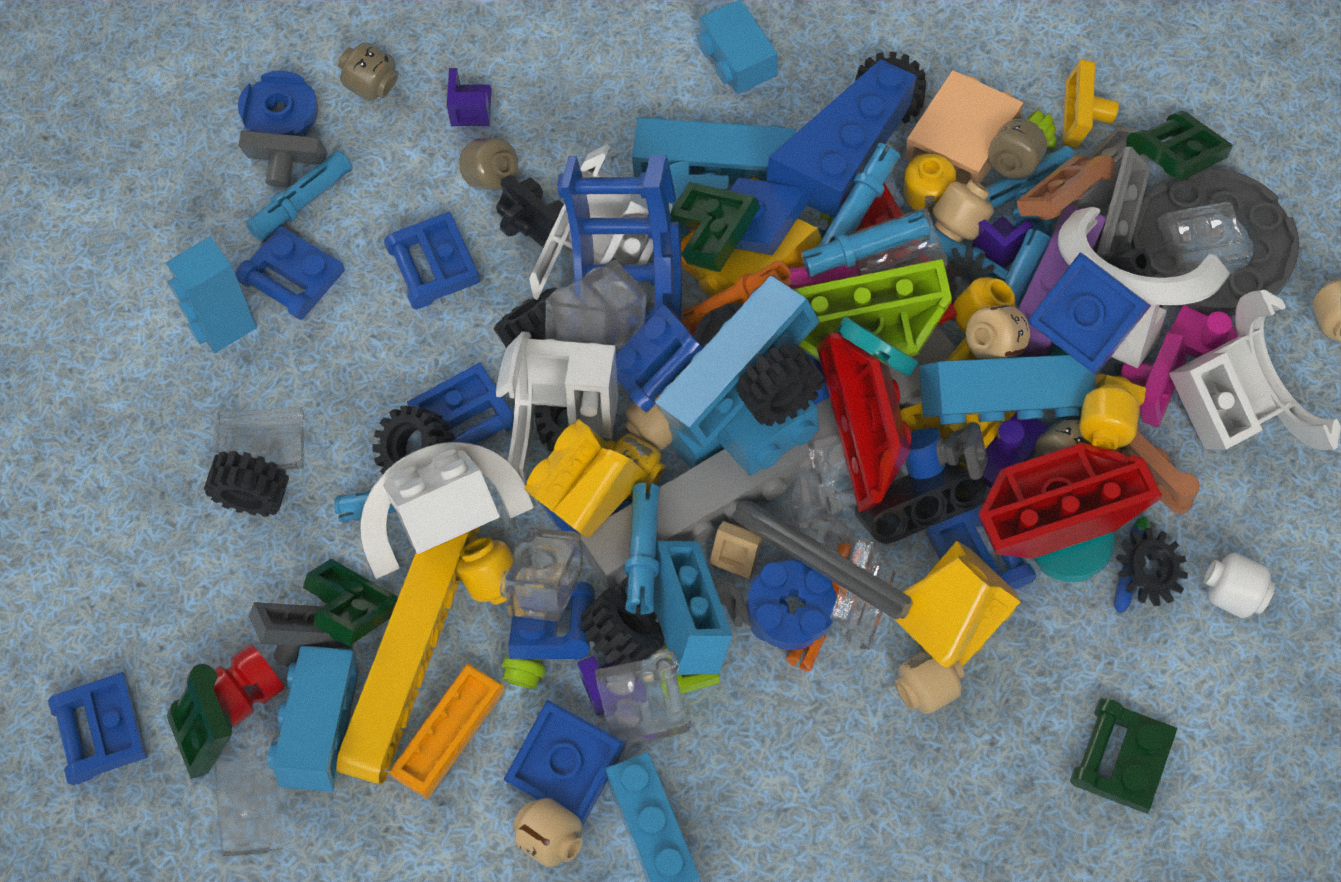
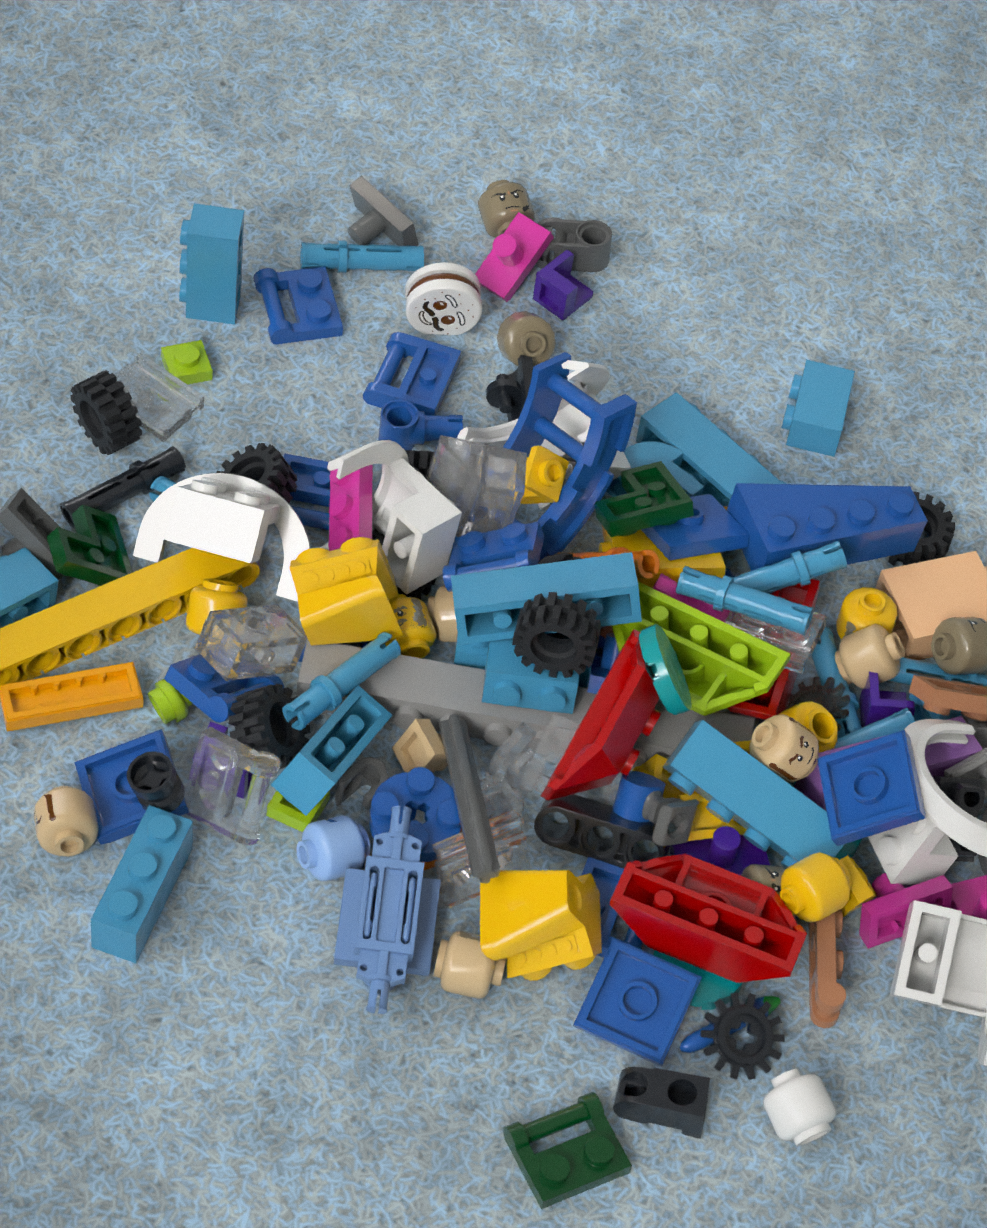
camera: 30 degrees right, 10 degrees down
blue plate [238,71,318,137] -> none
none -> black pin [60,446,186,528]
none -> black wheel [127,751,185,812]
none -> lime plate [161,340,213,388]
none -> light blue head [296,815,370,881]
none -> dark pink plate [328,464,373,551]
none -> medium blue piece [334,806,441,1014]
none -> blue pin [378,399,463,450]
none -> white head [405,262,482,335]
none -> dark pink tile [475,212,554,302]
none -> yellow bracket [510,446,569,504]
none -> dark grey piece [536,217,612,273]
none -> blue plate [573,938,702,1067]
none -> black leg [613,1067,710,1139]

